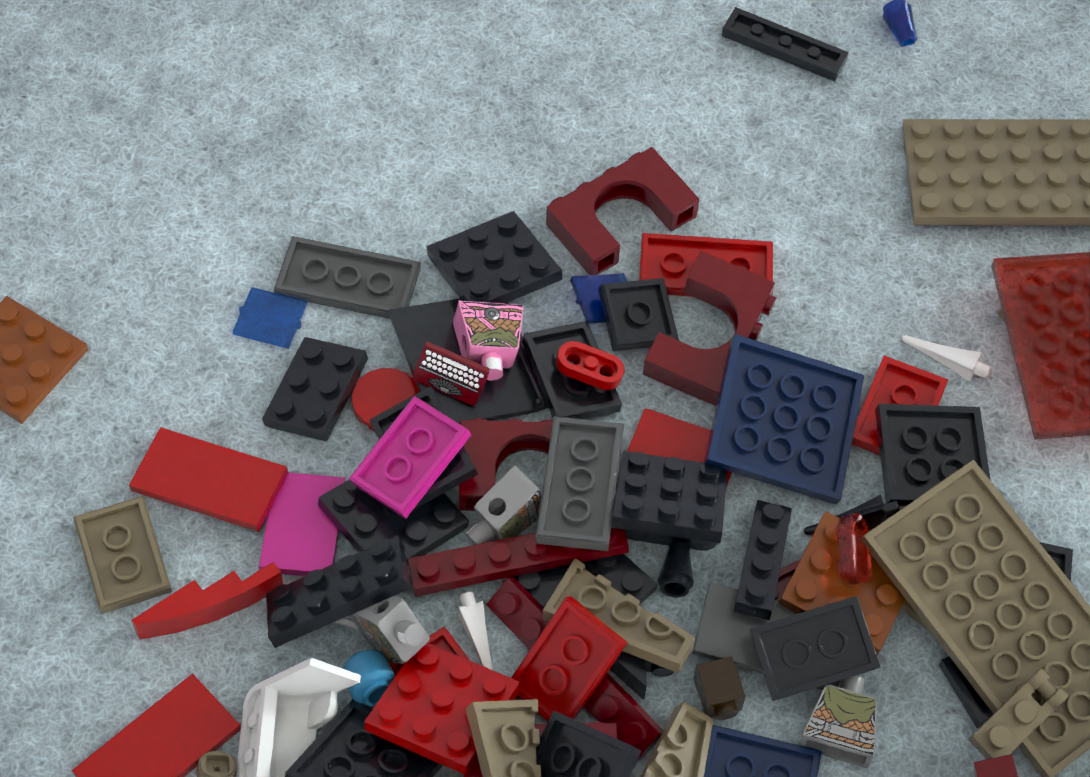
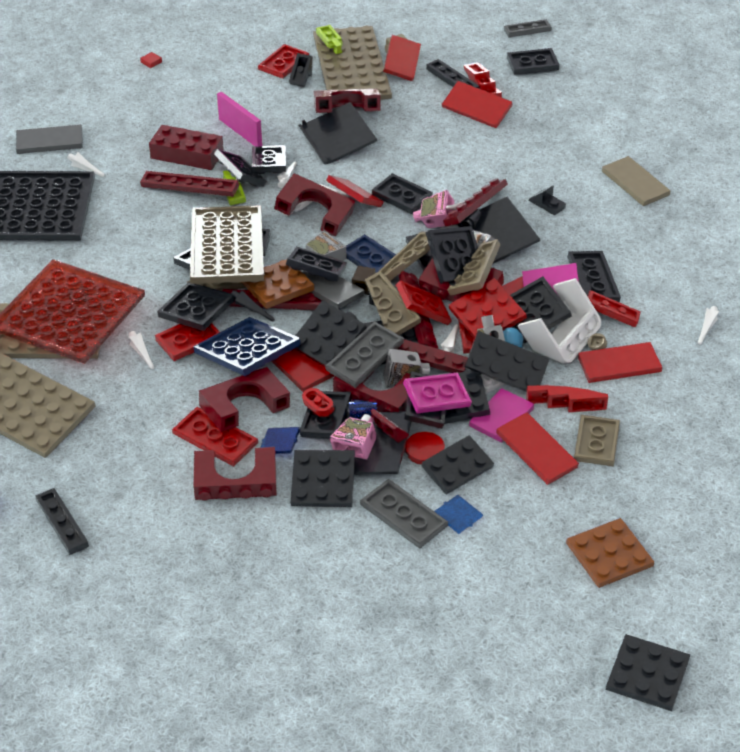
camera: 145 degrees left, 15 degrees down
black tile [598,278,679,351] -> none
black plate [733,500,792,620] -> none
clear red plate [836,513,872,586] -> none
dark tan plate [968,668,1069,759] -> none
none -> clear blue cone [349,399,377,419]

